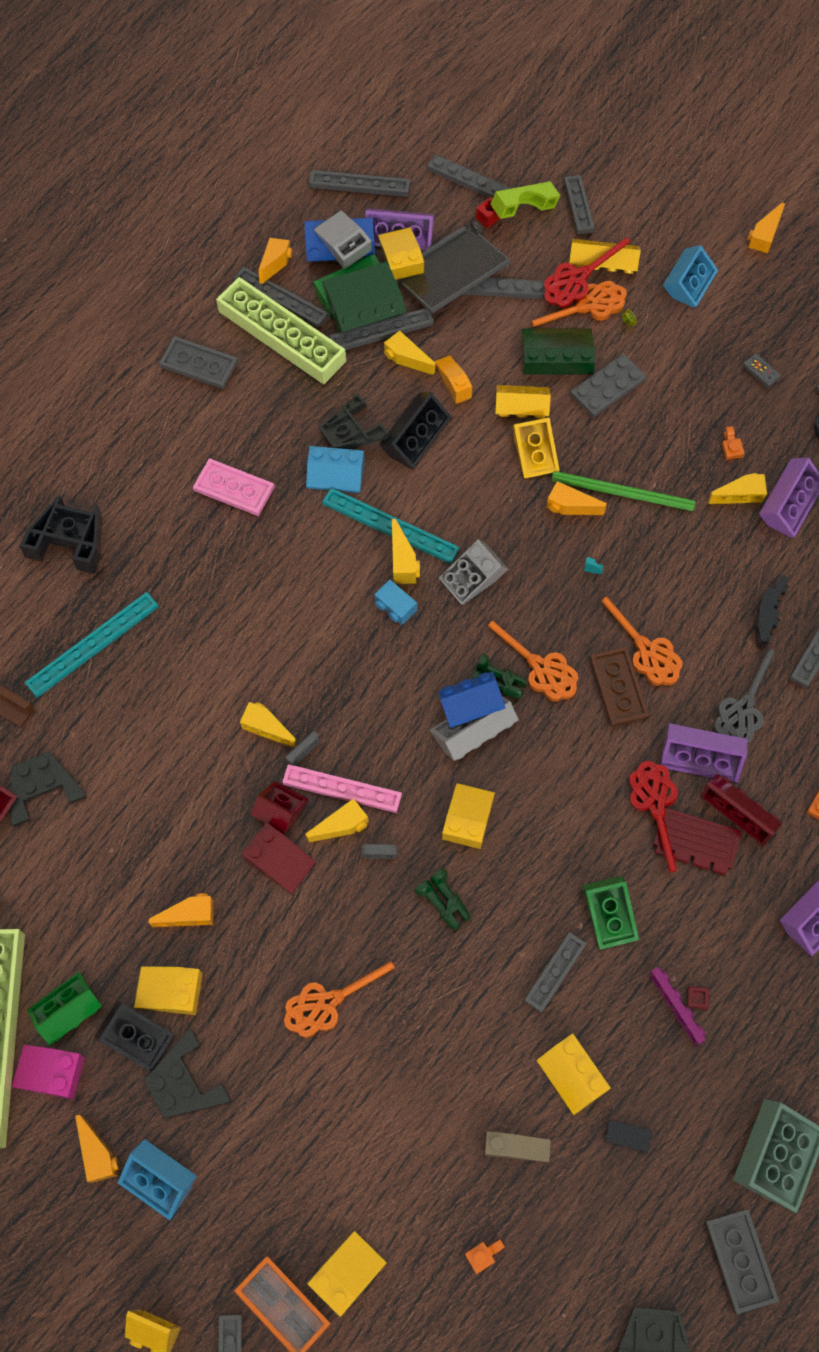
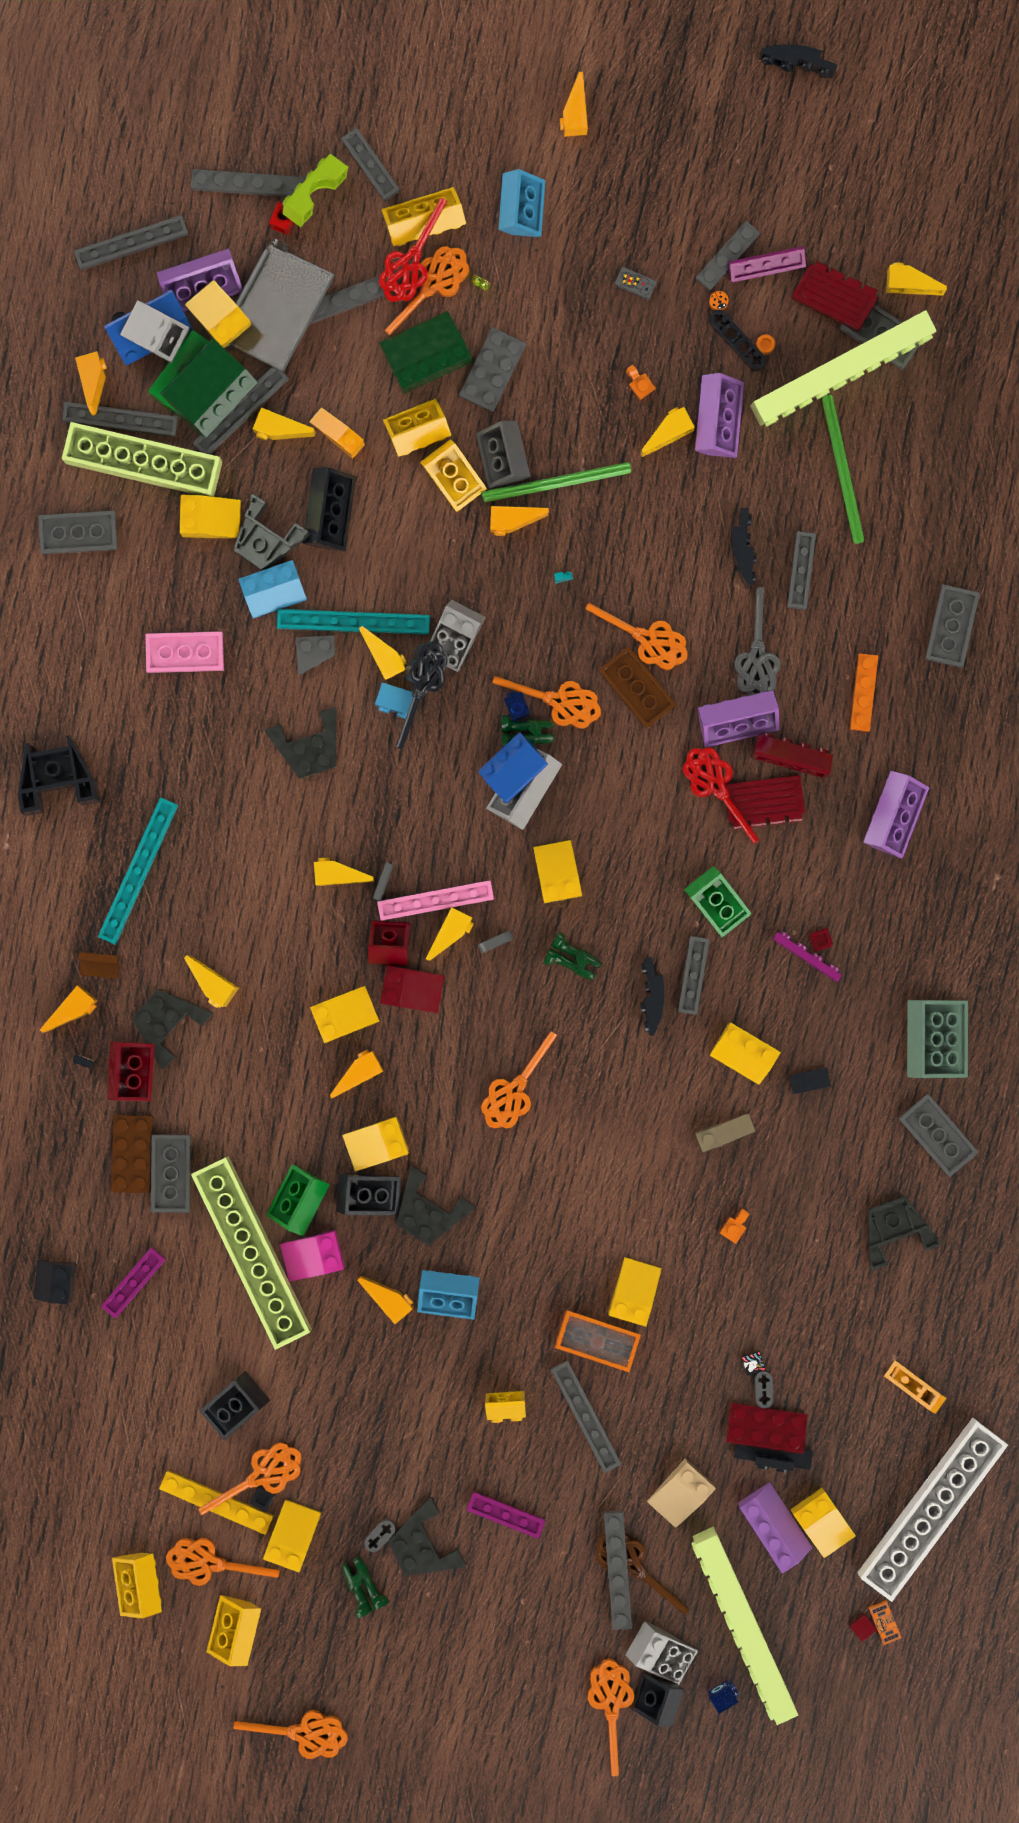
camera: 20 degrees left, 20 degrees up
none -> yellow slope [180,495,241,539]
none -> yellow slope [184,955,239,1008]
none -> pearl dark grey wing [265,707,337,779]
none -> dark grey wing [296,635,336,675]
none -> yellow slope [310,986,379,1043]
none -> black piece [395,642,448,750]
none -> dark grey slope [476,421,530,488]
none -> clear blue brick [504,691,530,721]
none -> black slope [640,957,664,1036]

